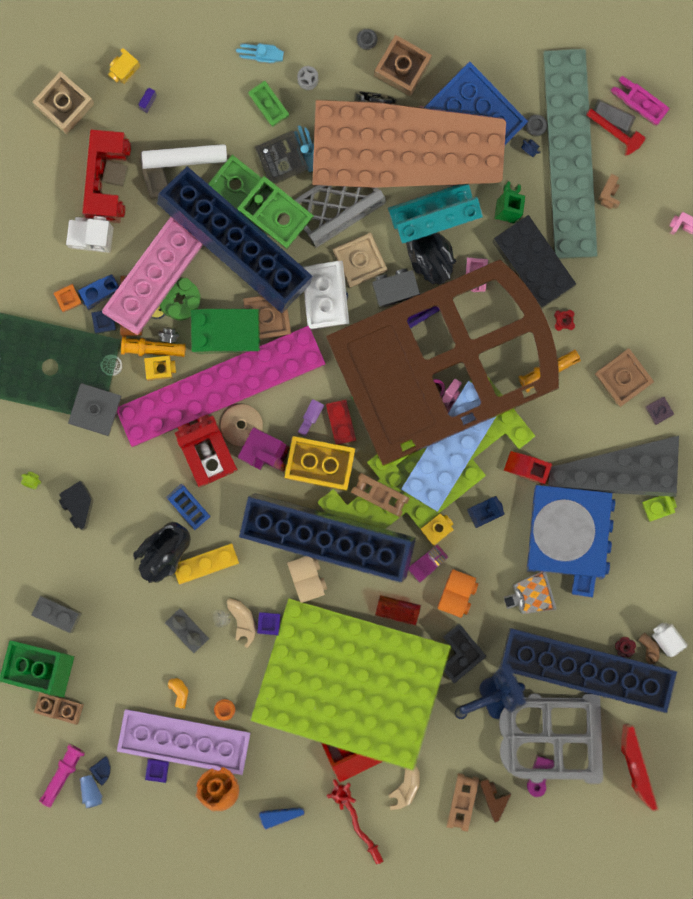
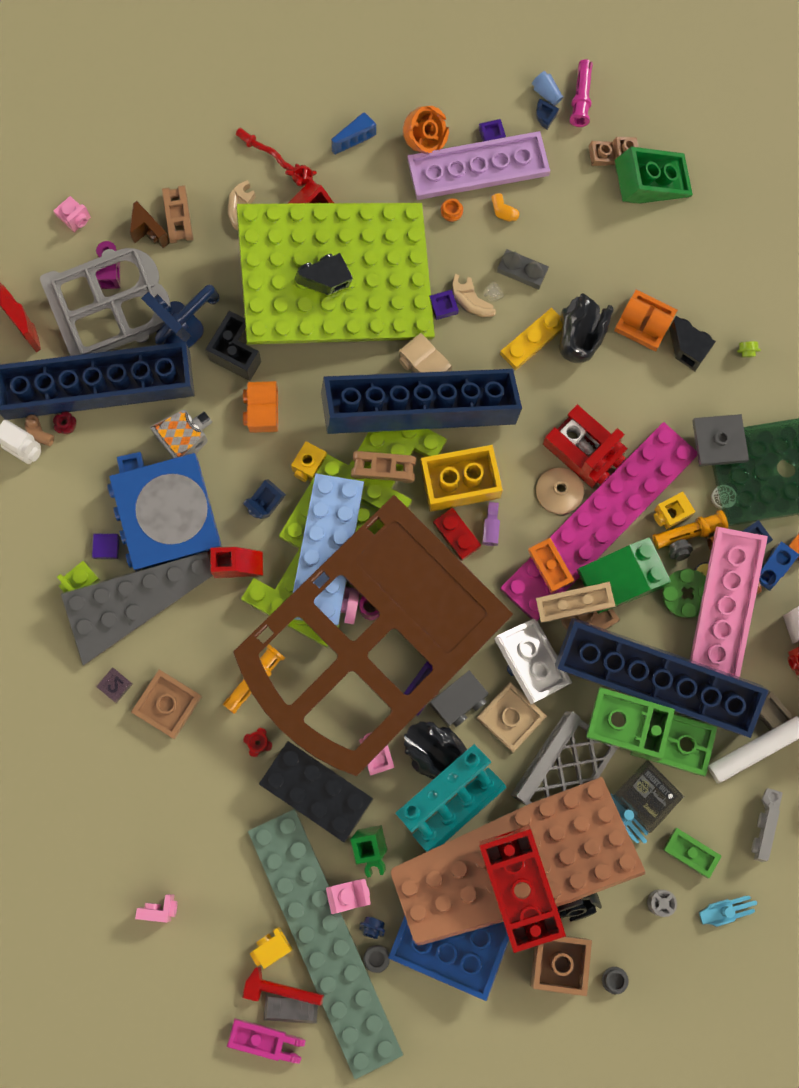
camera: 155 degrees right, 10 degrees down
dark grey brick [31,596,82,633] -> none
blue slope [166,484,211,530] -> none
magenta plate [238,427,290,472] -> none
clear red plate [375,595,421,625] -> none
magenta leg [409,544,448,583] -> none
medium nougat bracket [598,174,620,209] -> none
none -> bright pink bracket [53,196,91,232]
none -> dark purple tile [92,534,119,559]
none -> yellow brick [250,927,293,969]
none -> black slope [295,253,353,295]
none -> bright pink bracket [326,879,371,914]
none -> red plate [479,825,566,953]
none -> orange plate [528,538,574,594]
none -> tan plate [536,582,616,623]
none -> orange plate [614,289,678,352]
none -> light grey hinge [751,788,783,862]

